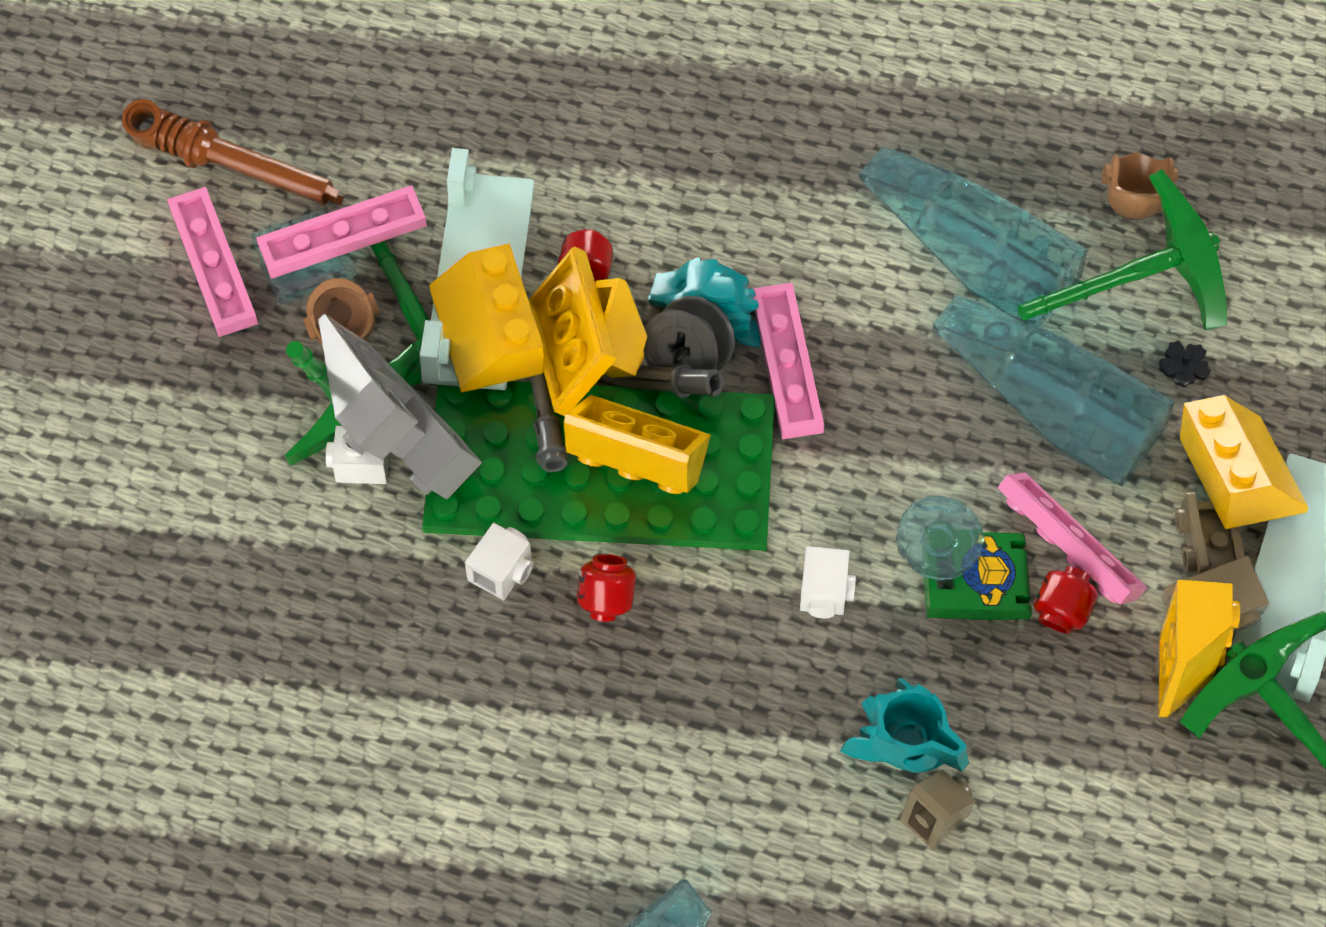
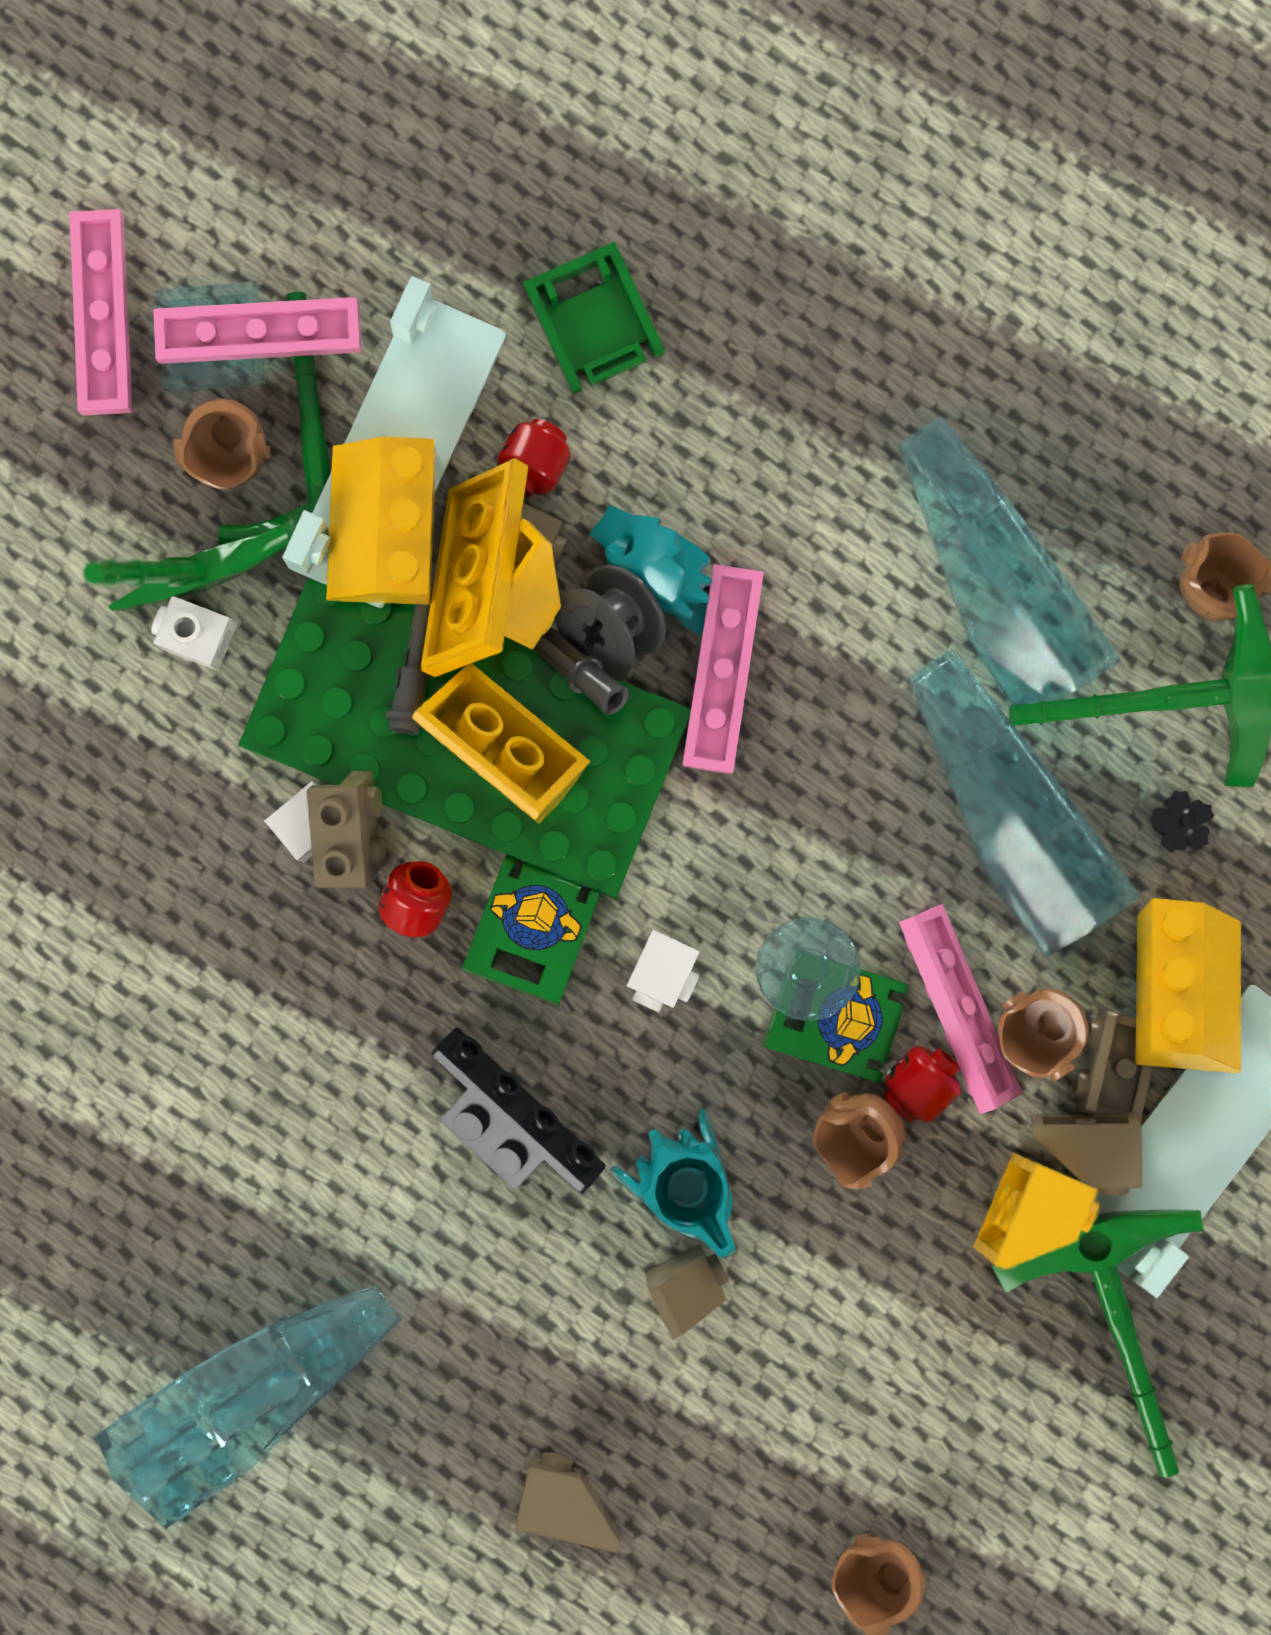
camera: 20 degrees right, 25 degrees up
dark orange piece [122,99,344,206] -> none
light grey wedge [318,314,482,499] -> none
none -> dark tan bracket [306,771,386,888]
none -> black bracket [431,1028,606,1194]
none -> green container [462,855,601,1006]
none -> green container [523,241,665,395]
none -> medium nougat cap [813,1092,906,1189]
none -> medium nougat cap [998,988,1089,1082]

